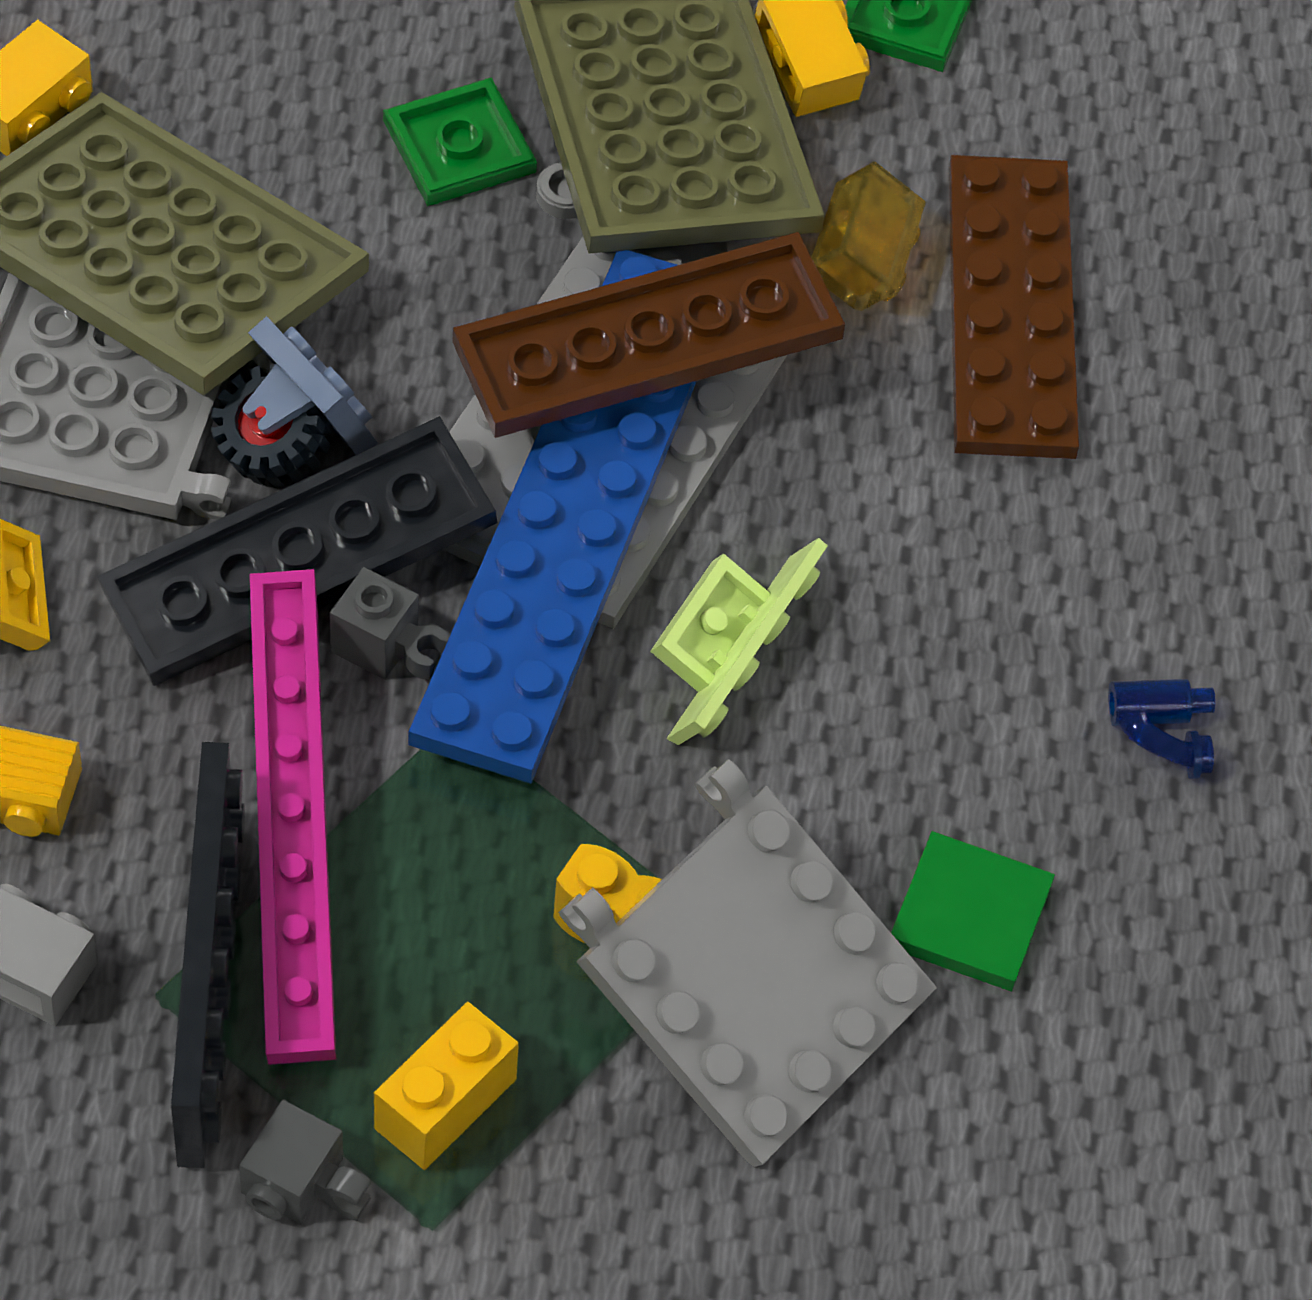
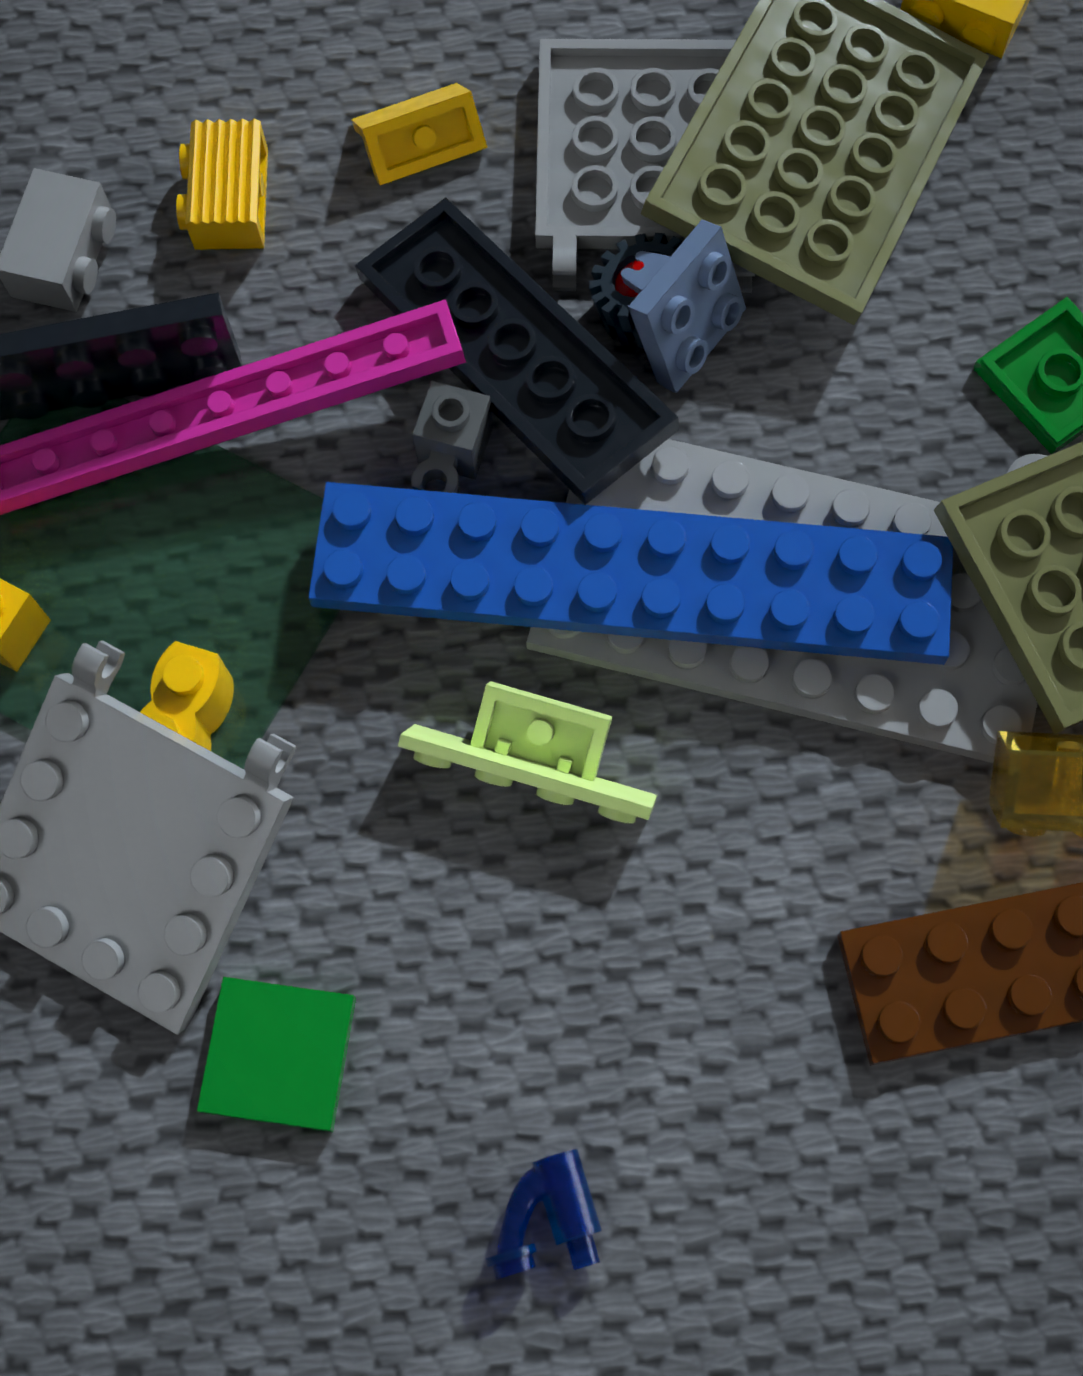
camera: 85 degrees right, 15 degrees up
reddish brown plate [453,232,845,438] -> none

